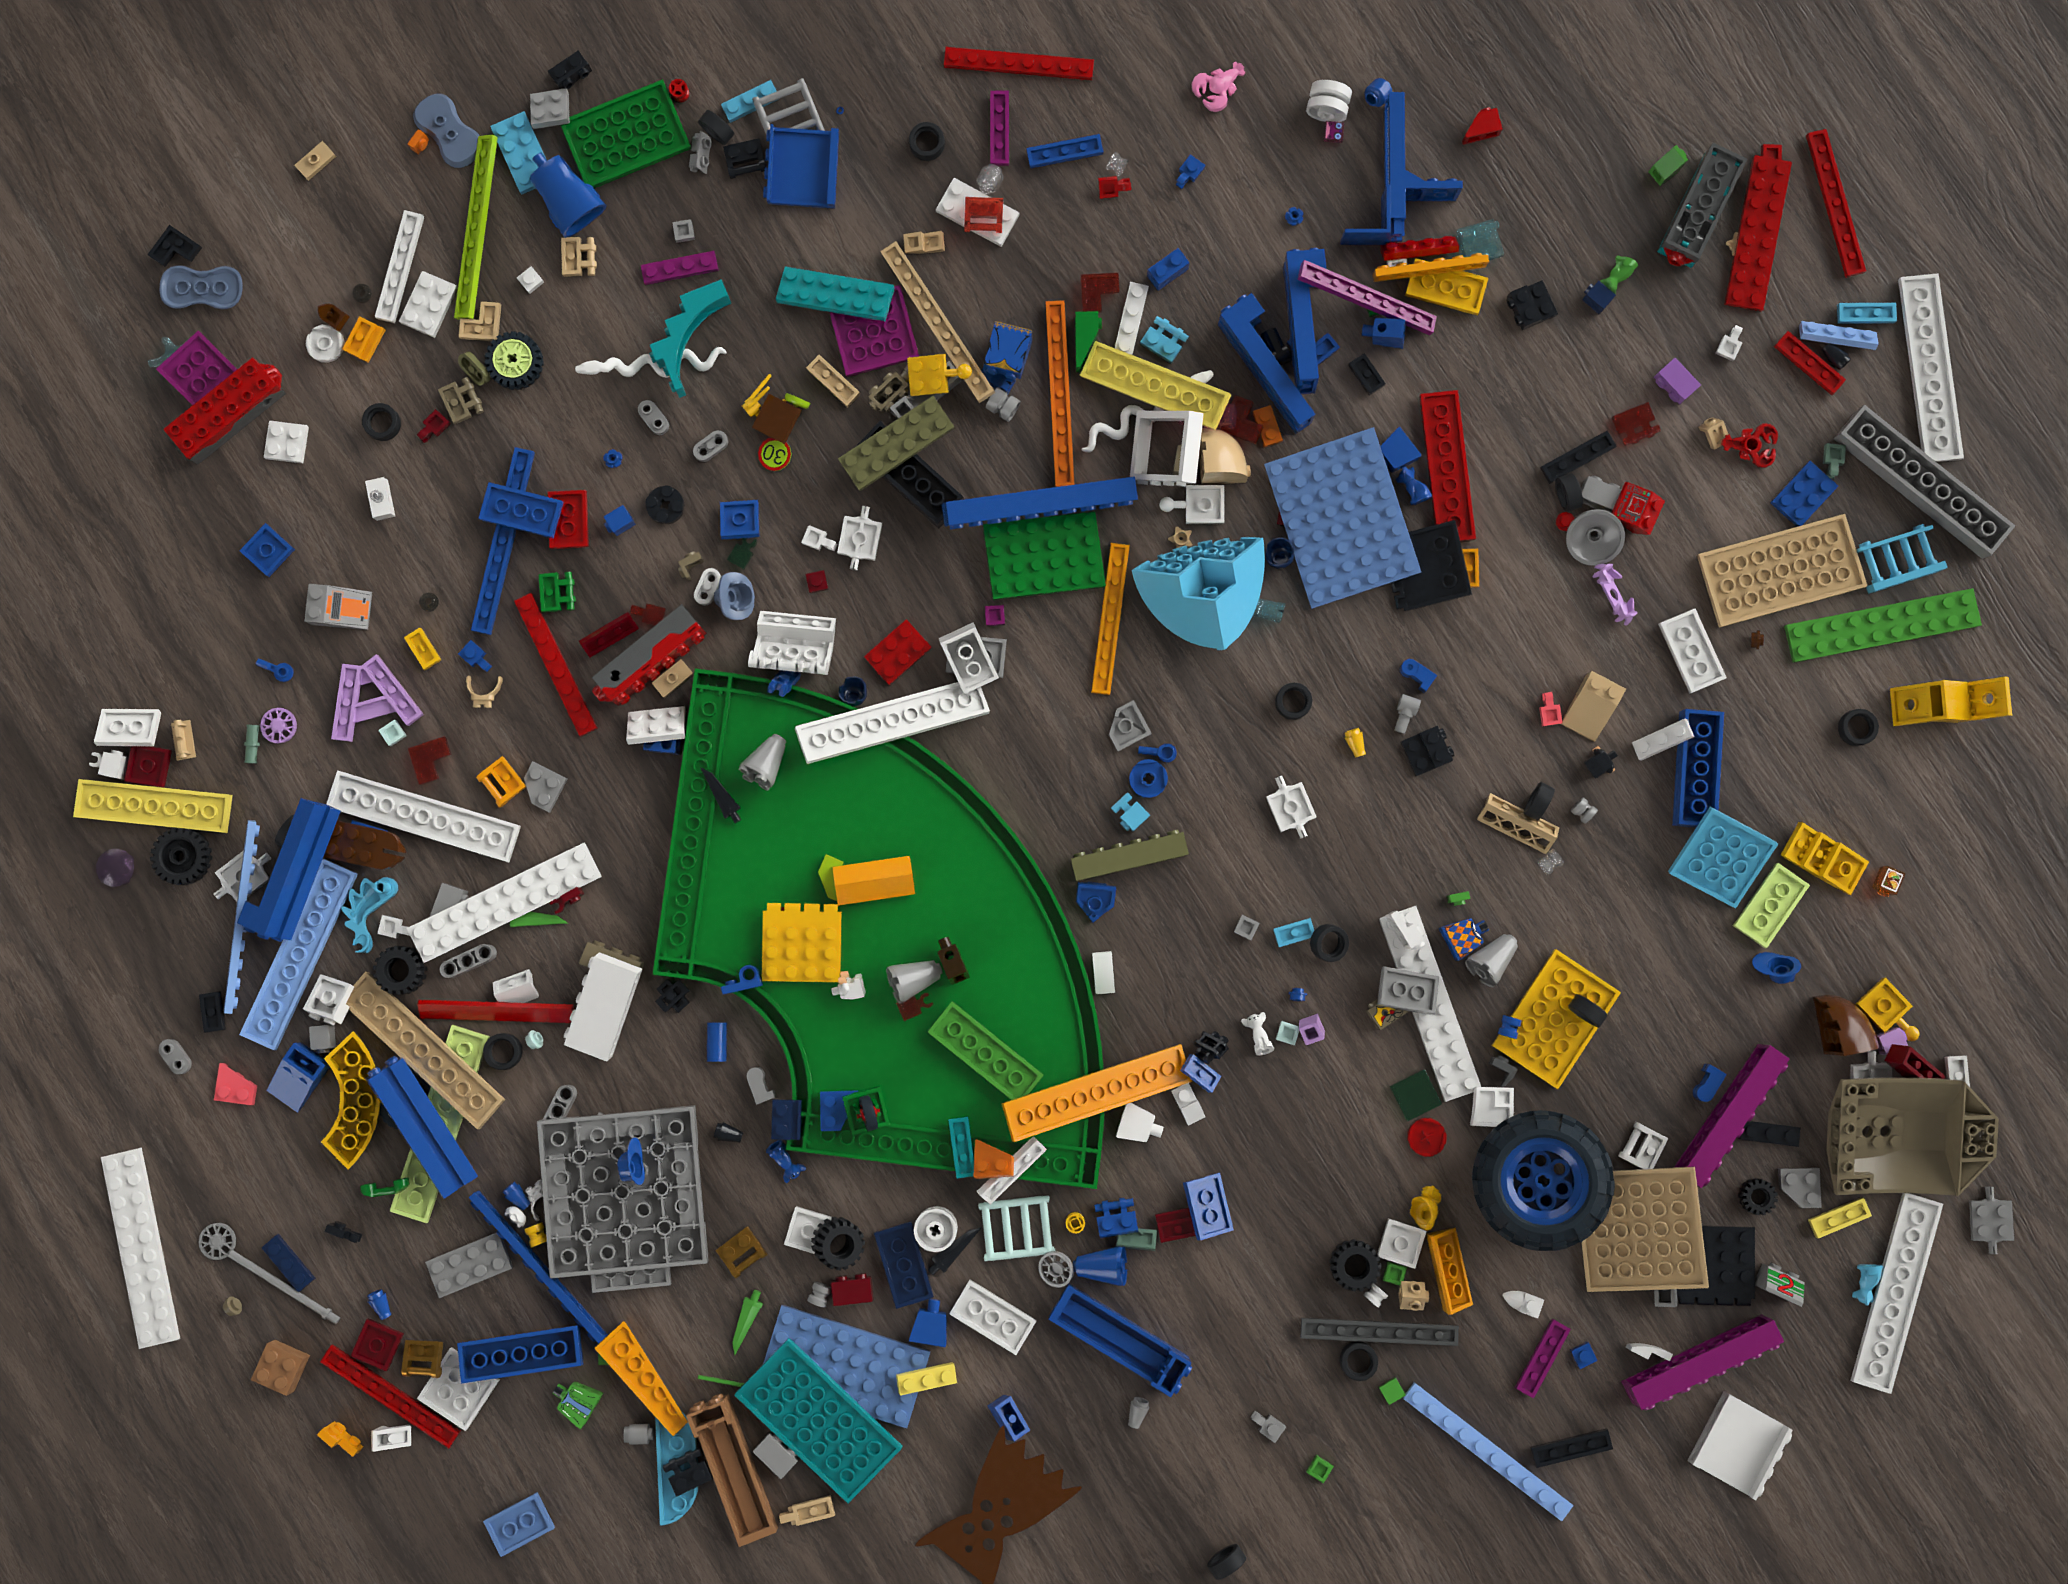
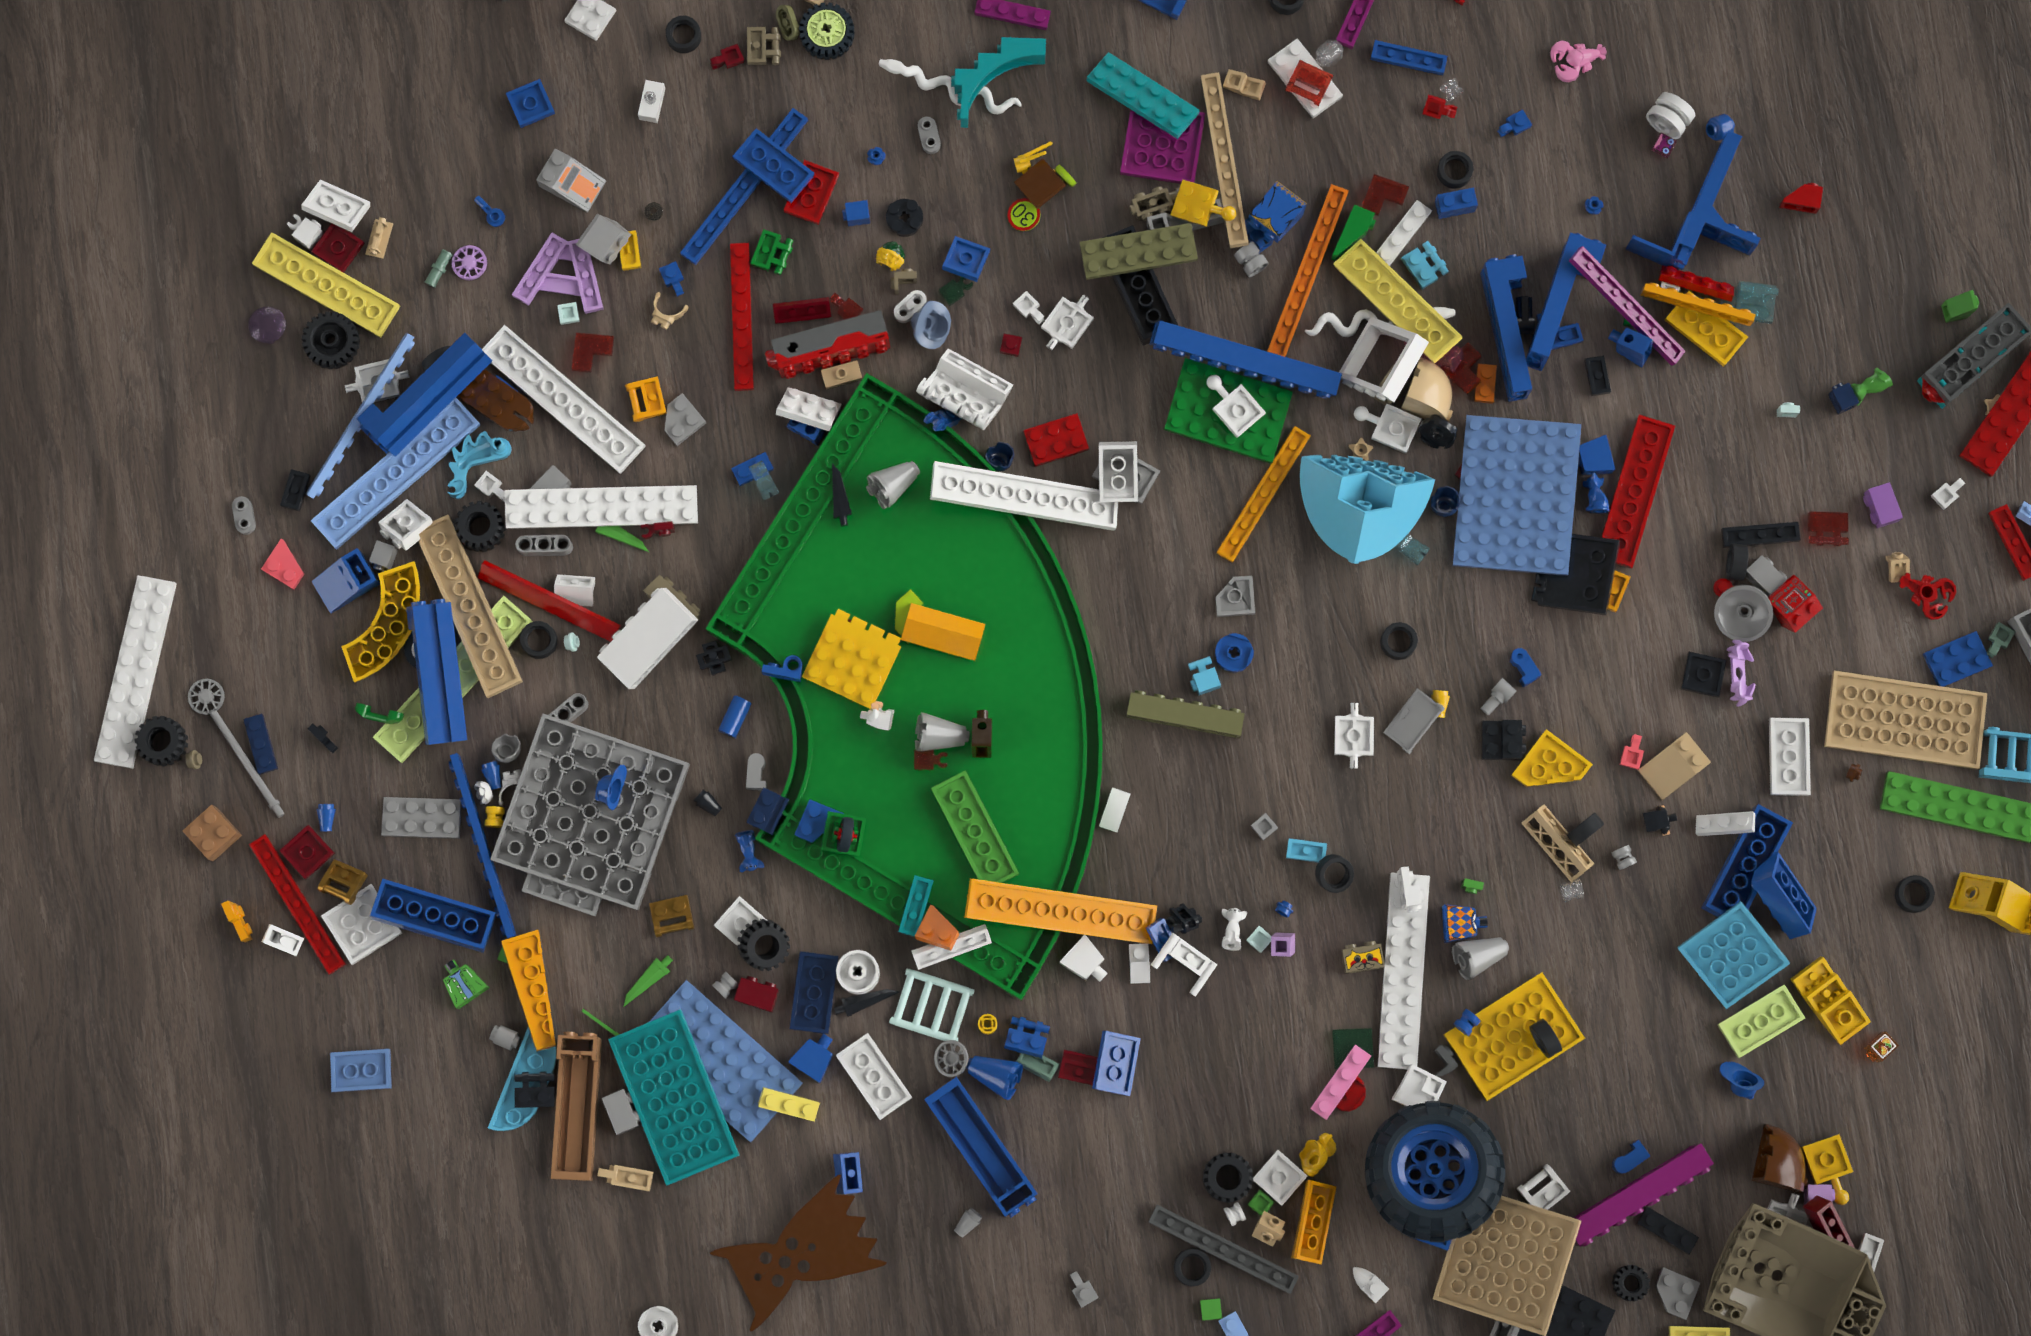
camera: 20 degrees right, 5 degrees down
light grey plate [693,430,728,462] -> none
tan plate [806,355,860,408] -> none
magenta plate [985,605,1005,626] -> none
blue plate [1076,882,1116,923] -> none
blue plate [1138,744,1177,763] -> none
light grey tile [1377,966,1439,1015] -> none
black plate [1506,280,1558,331] -> none
none -> black tyre [134,716,188,767]
none -> light grey hair [491,733,521,763]
none -> light grey slope [576,214,631,265]
none -> blue plate [731,452,774,486]
none -> clear light blue leg [749,461,779,500]
none -> yellow piece [876,241,905,271]
none -> white plate [1151,933,1217,997]
none -> white plate [1207,375,1266,438]
none -> bright pink plate [1310,1044,1371,1120]
none -> light grey door [1384,688,1445,754]
none -> black plate [1418,414,1457,449]
none -> black tyre [1437,151,1474,189]
none -> yellow plate [1511,729,1593,787]
none -> black plate [1681,651,1727,698]
none -> blue slope [1751,852,1817,939]
none -> light aqua plate [1777,402,1800,418]

